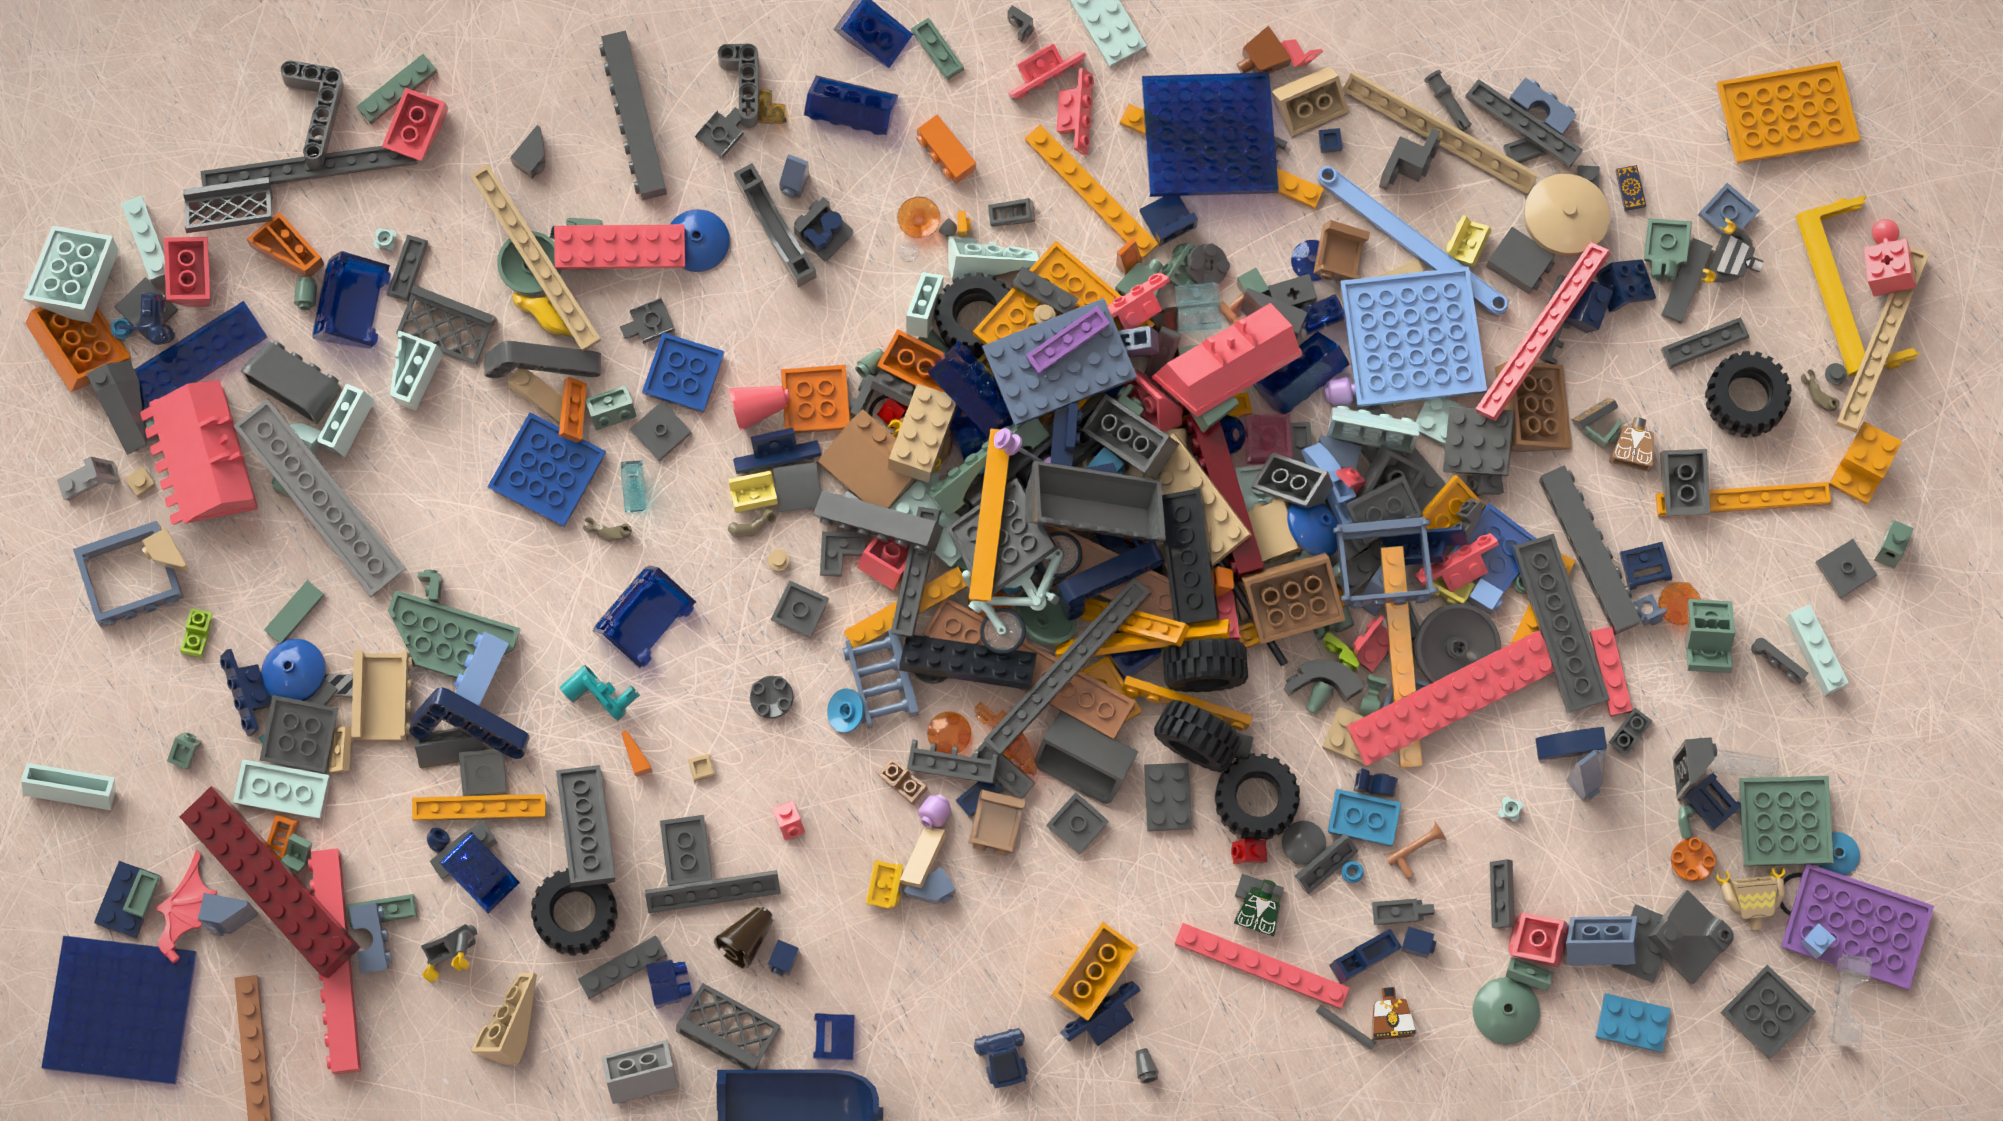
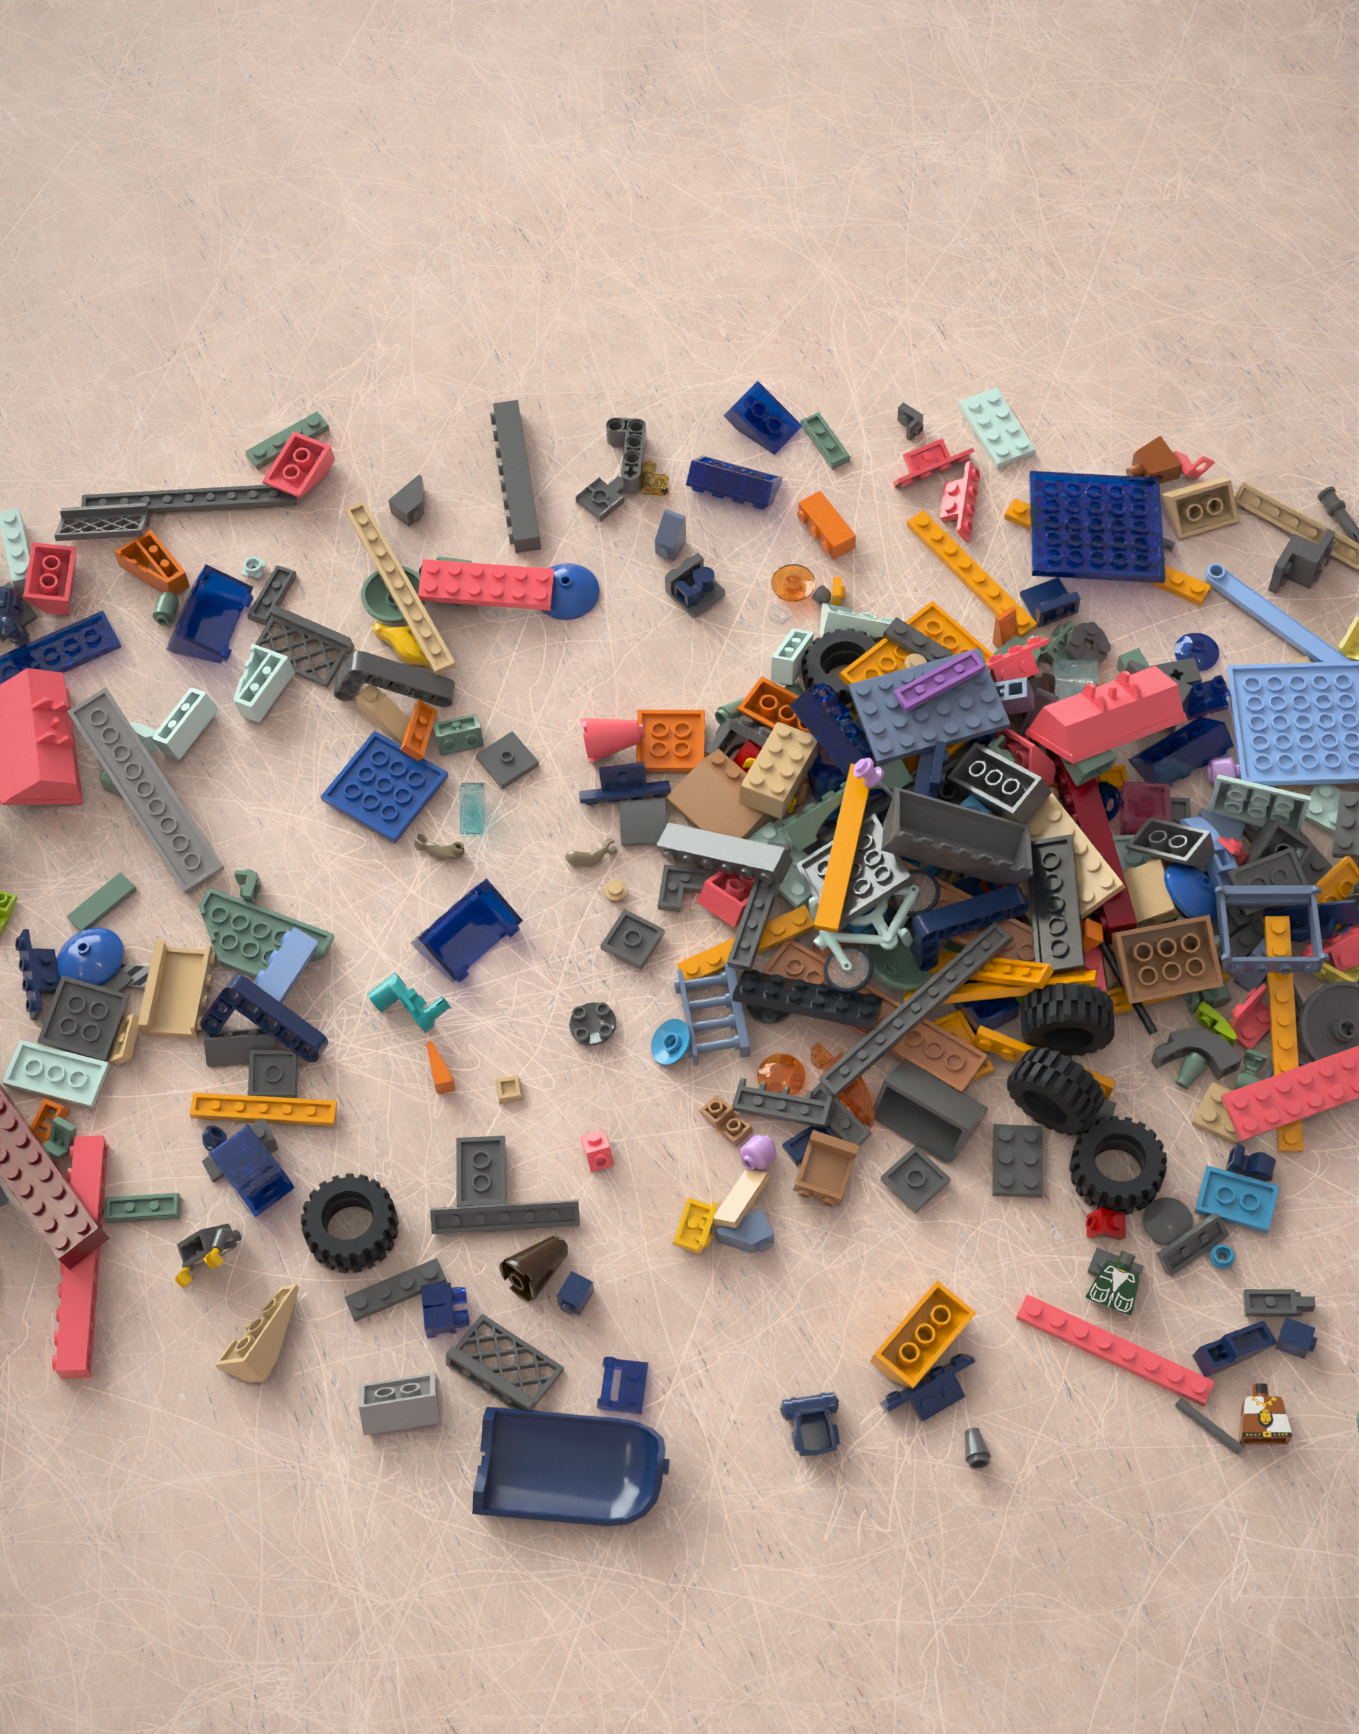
camera: 10 degrees right, 15 degrees down
dark grey windscreen [241,340,342,425] -> none
dark grey beam [281,60,344,169] -> none
sand blue arch [349,902,392,974] -> none
dark grey plate [556,765,615,888] -> none
dark grey piece [620,297,675,344] -> none
blue plate [642,333,725,413] -> none
light yellow bracket [729,471,778,513] -> none
dark grey arch [734,163,817,287] -> none
dark grey slope [988,198,1035,227] -> none
medium nougat panel [1313,220,1370,281] -> none
dark blue plate [1318,128,1343,153] -> none
nougat piece [1386,821,1447,879] -> none

